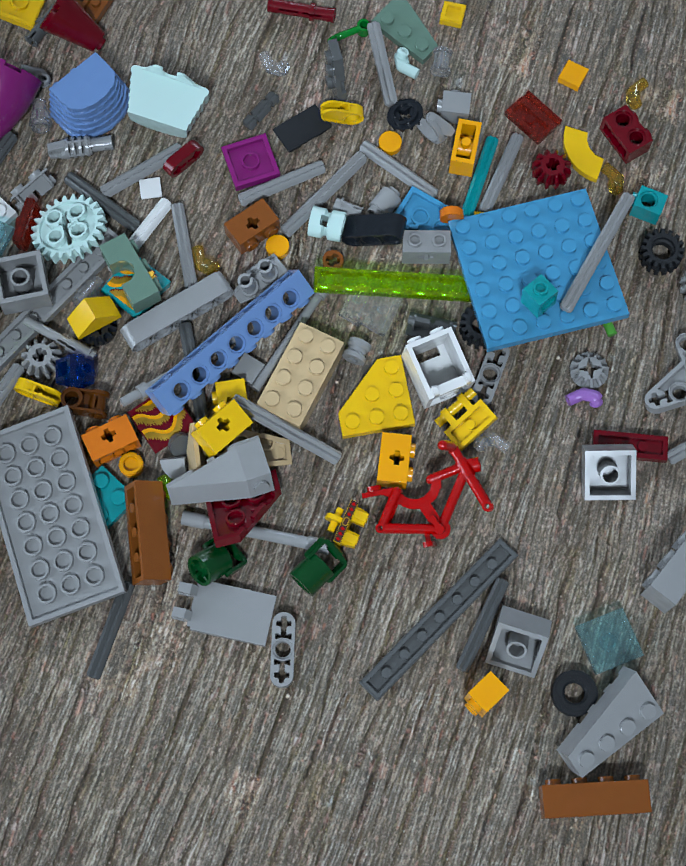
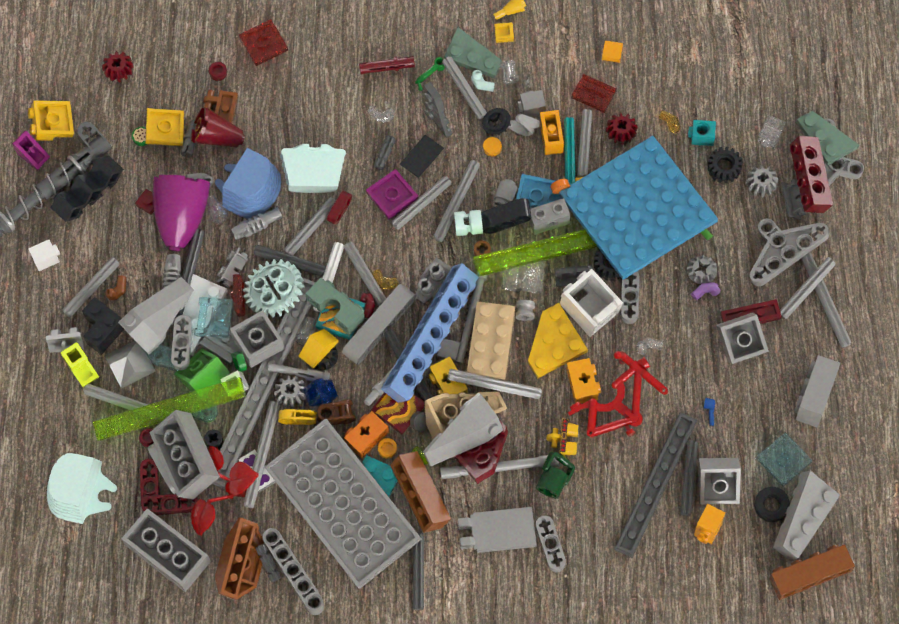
camera: 15 degrees left, 5 degrees down
white piece [139,177,162,200] -> none
light grey tile [160,456,188,480] -> none
dark green piece [188,538,247,586] -> none
yellow brick [190,399,253,457] -> none
dark orange brick [224,198,280,254] -> none
light orange tile [266,235,290,260] -> none
yellow piece [320,100,364,125] -> none
light grey pin [332,197,364,216] -> none
light grey axle [359,140,439,198] -> none
yellow plate [434,387,498,451] -> none
teal brick [521,274,558,318] -> none
light grey axle [560,192,635,313] -> none
yellow tile [563,126,604,183] -> none
dark red brick [599,105,653,164] -> none
clear yellow arm [626,77,649,110] -> none
none -> dark red arm [360,293,375,319]
none -> blue hand [704,398,715,426]

